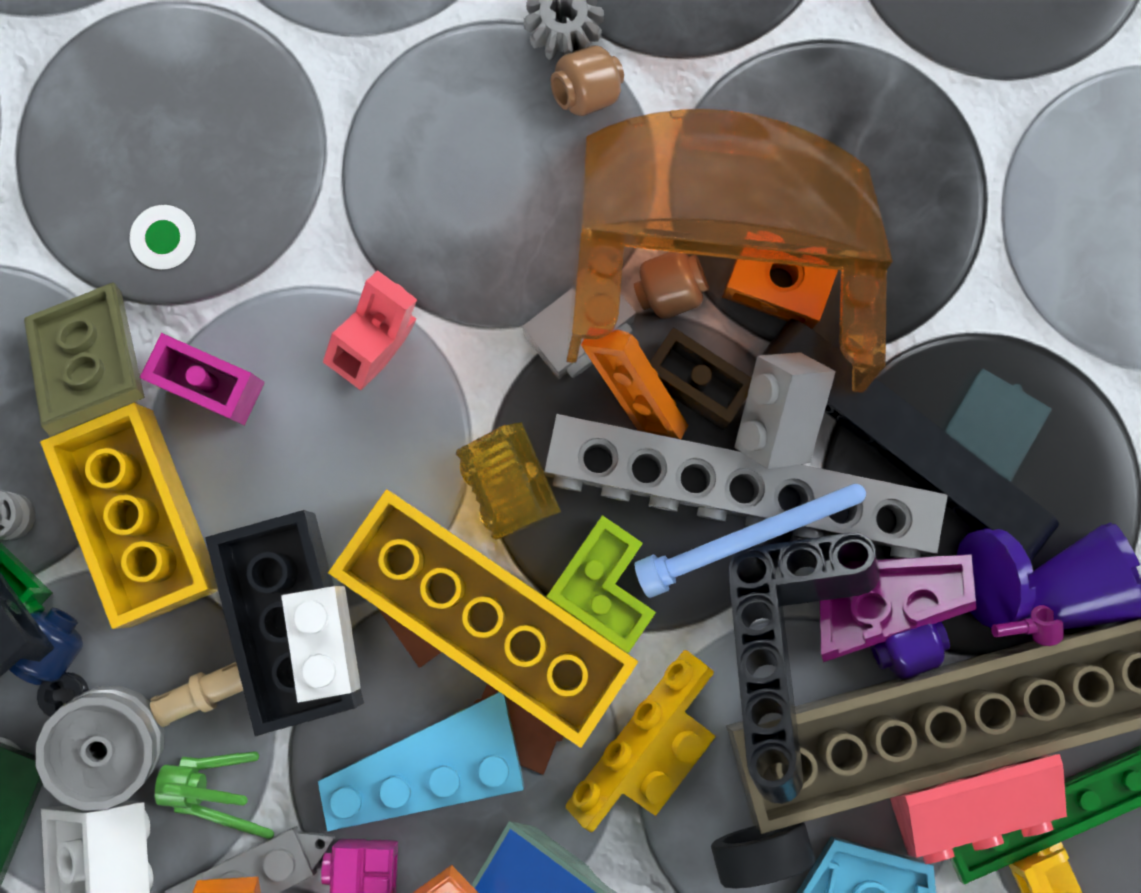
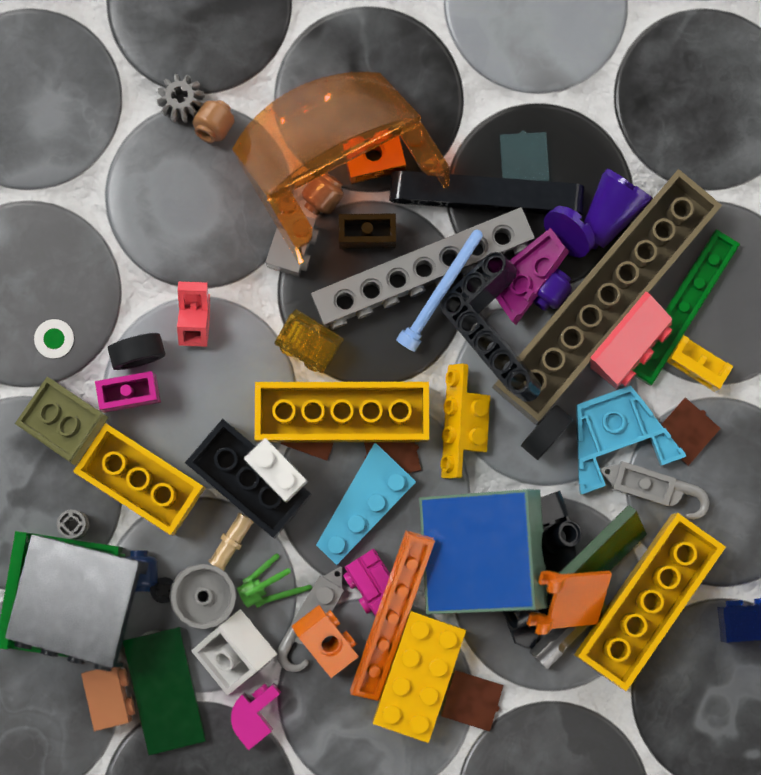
camera: 40 degrees left, 0 degrees up
lime plate [546,515,656,653] -> none
orange plate [581,329,688,439] -> none
light grey brick [734,352,836,469] -> none
magenta hand [991,605,1063,646] -> none
none -> black tyre [108,333,166,370]

